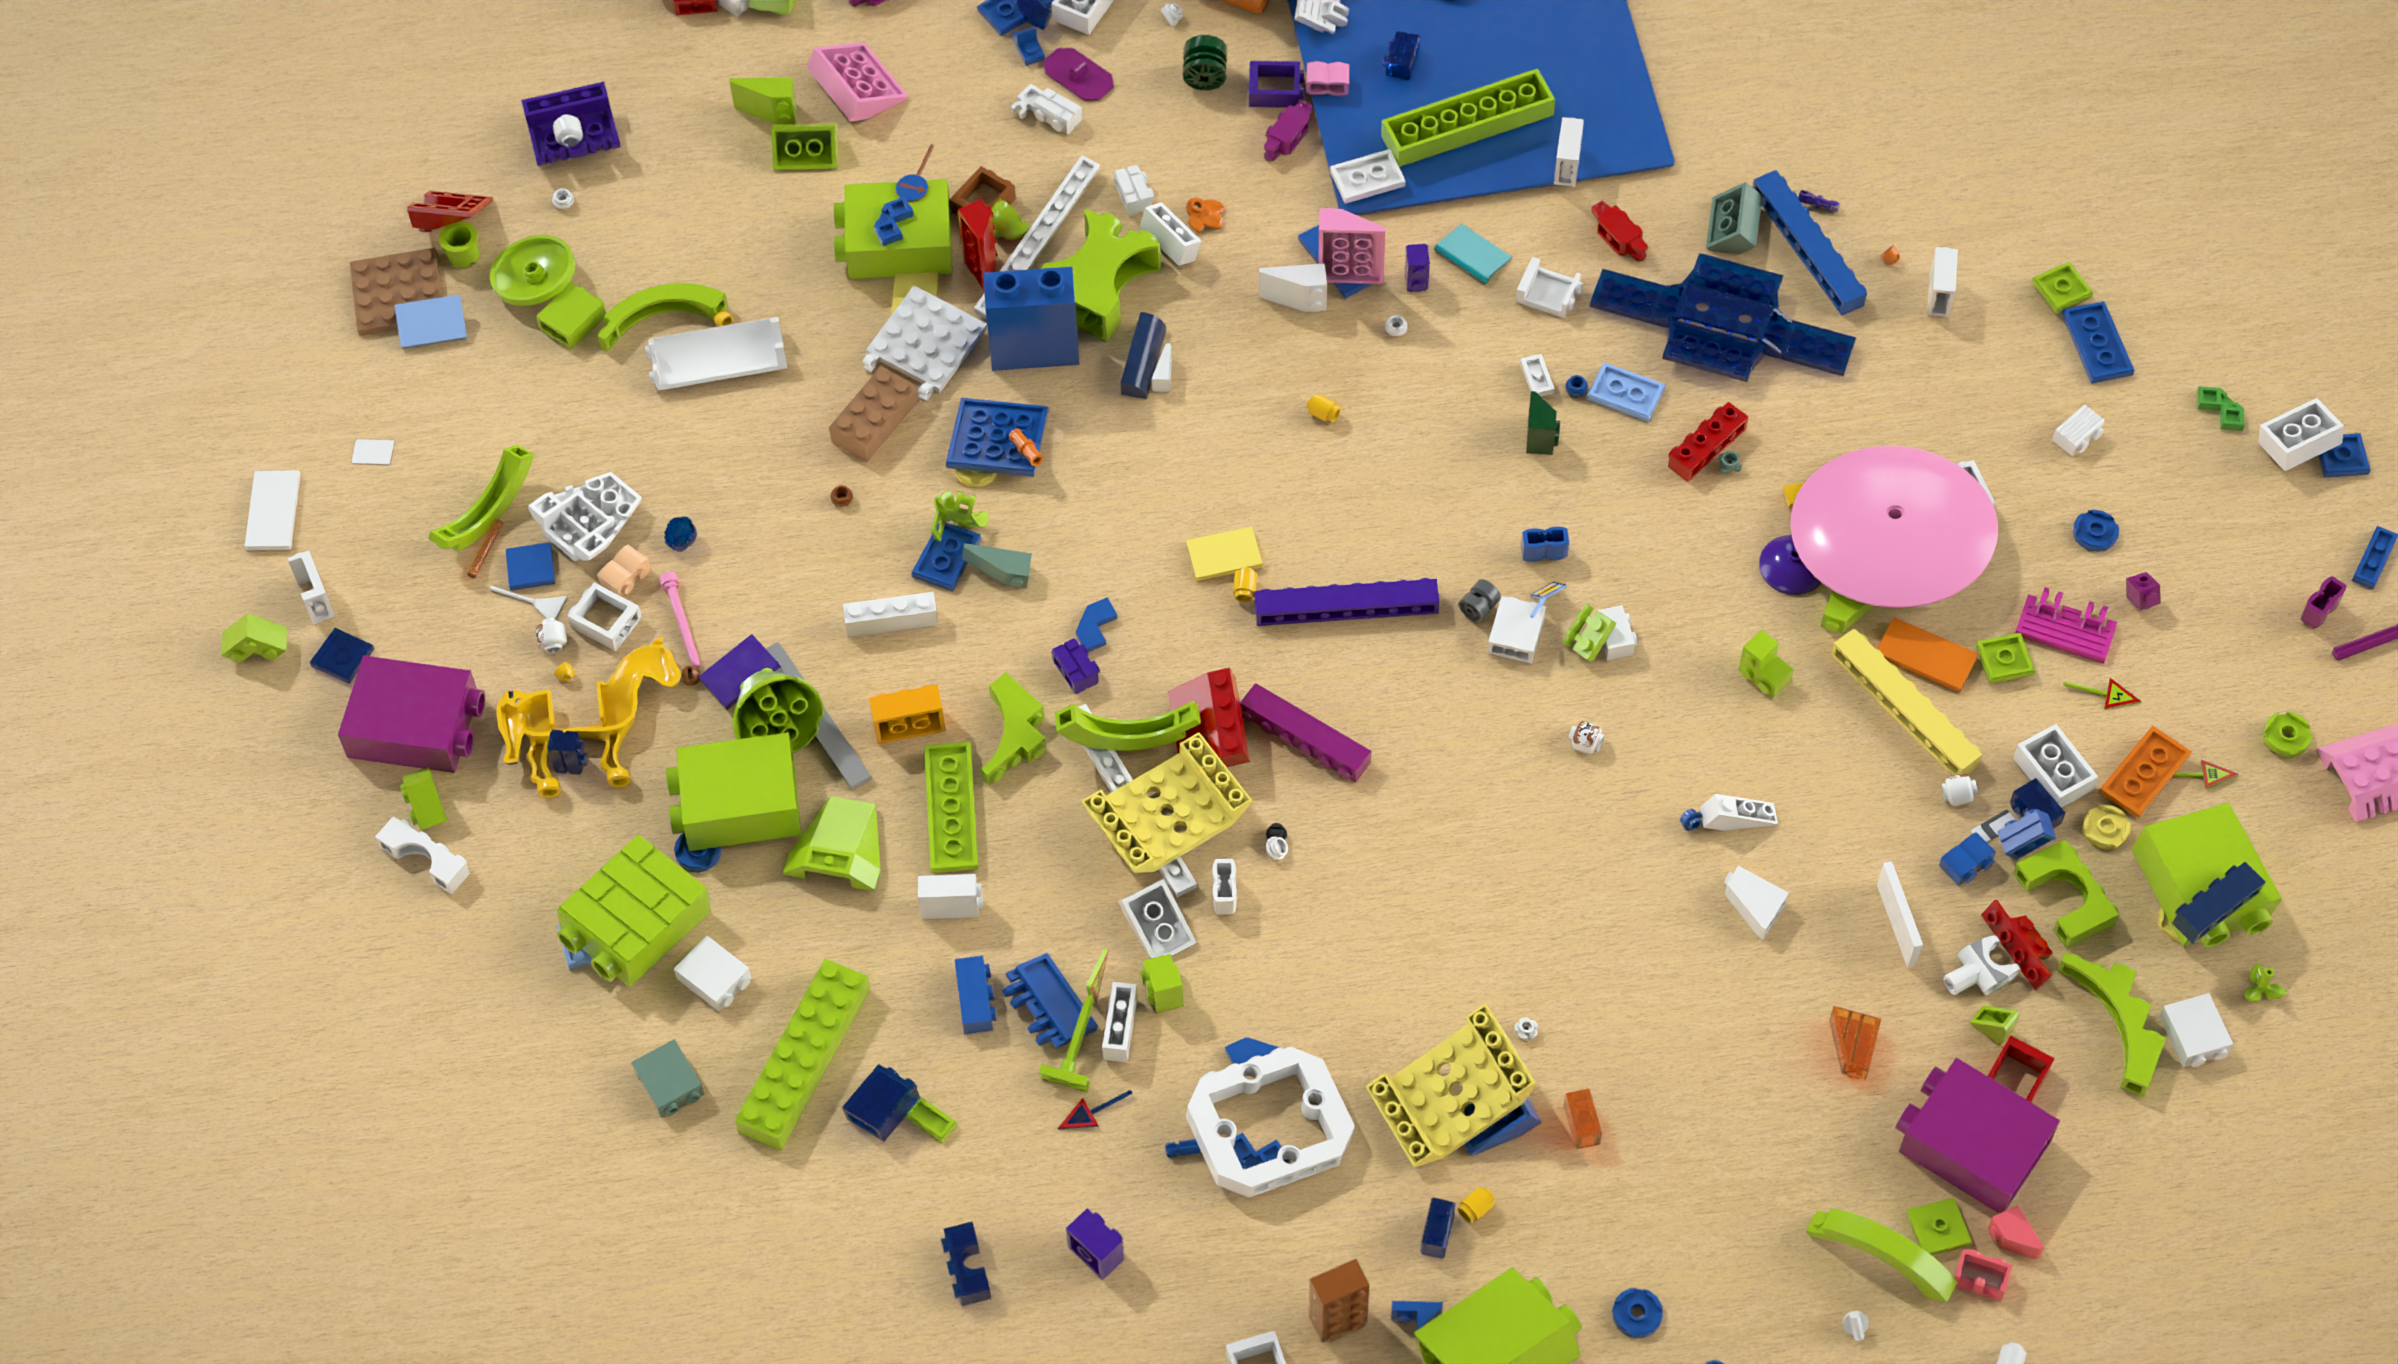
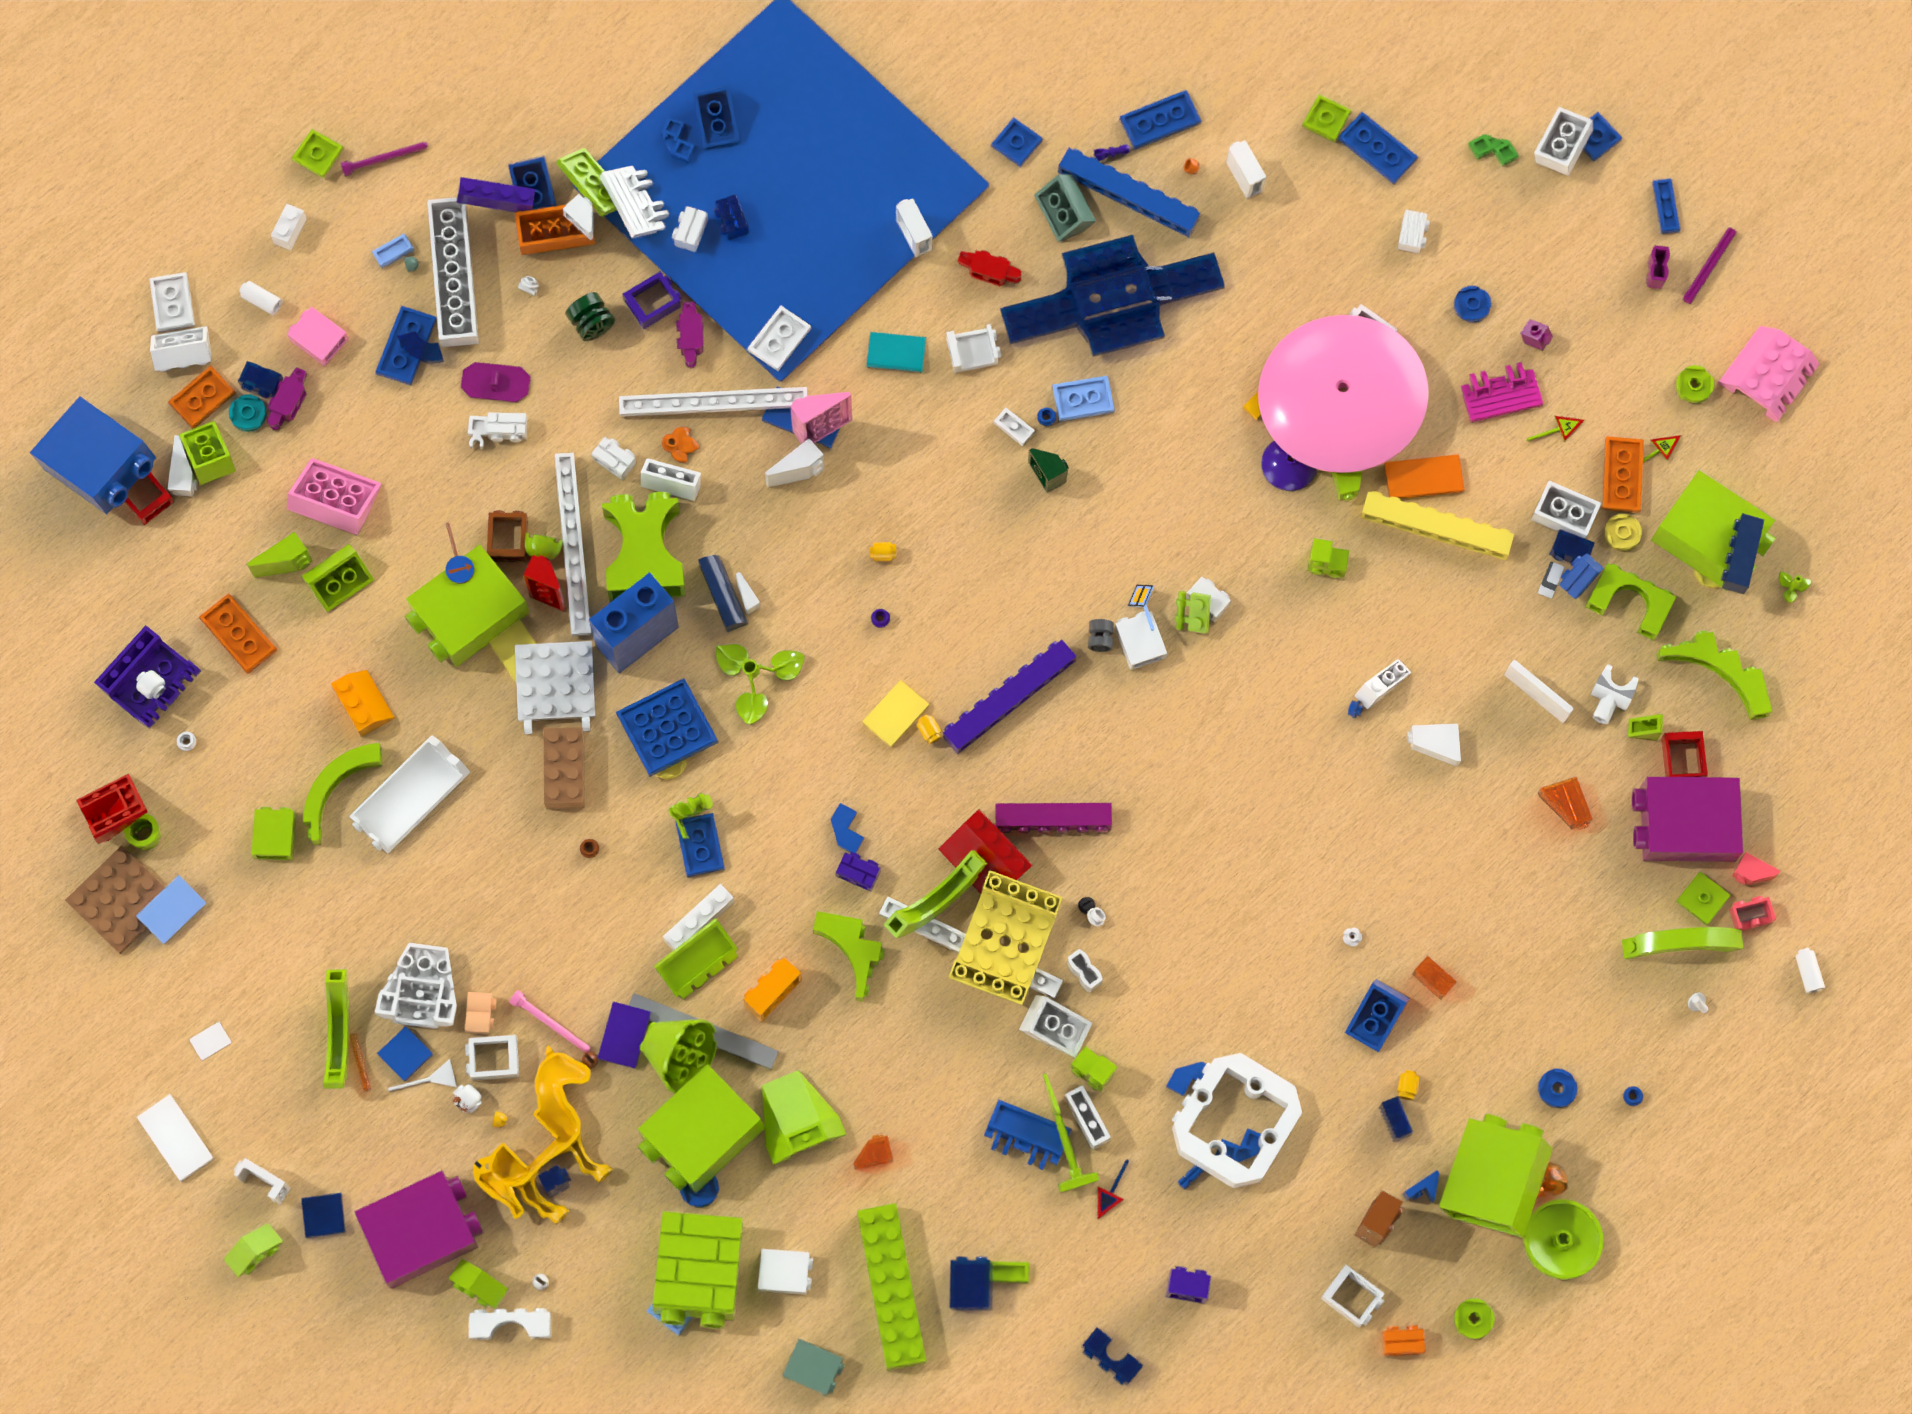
camera: 40 degrees left, 15 degrees up
lime dish [490,235,576,306] -> none
clear blue hair [664,516,697,552] -> none
yellow hinge [714,311,733,327] -> none
blue tile [874,196,914,246] -> none
white brick [918,874,983,919] -> none
lime plate [924,742,978,873] -> none
blue brick [954,955,997,1034] -> none
sand green slope [962,543,1032,588] -> none
orange pin [1009,429,1044,466] -> none
blue slope [1011,27,1045,66] -> none
bright pink brick [1306,61,1349,96] -> none
light yellow slope [1365,1003,1537,1168] -> none
lime brick [1381,69,1555,167] -> none
white plate [1385,315,1407,336] -> none
dark purple brick [1405,244,1430,292] -> none
blue brick [1521,526,1569,562] -> none
white head [1568,721,1605,755] -> none
red brick [1668,401,1749,482] -> none
sand green plate [1718,451,1742,473] -> none
blue brick [1939,832,1996,886] -> none
white head [1942,773,1978,806] -> none
lime plate [1975,633,2035,684] -> none
red bracket [1981,900,2053,991] -> none
white brick [2159,993,2233,1067] -> none
none -> orange tile [199,593,277,674]
none -> light orange slope [330,670,395,737]
none -> white hinge [532,1274,549,1290]
none -> white plate [619,387,808,417]
none -> lime hinge [654,918,739,1000]
none -> white brick [672,206,708,252]
none -> lime plant [716,644,805,725]
none -> clear orange slope [853,1134,893,1170]
none -> dark purple plate [871,609,890,628]
none -> blue tile [991,117,1043,167]
none -> blue tile [1119,90,1201,150]

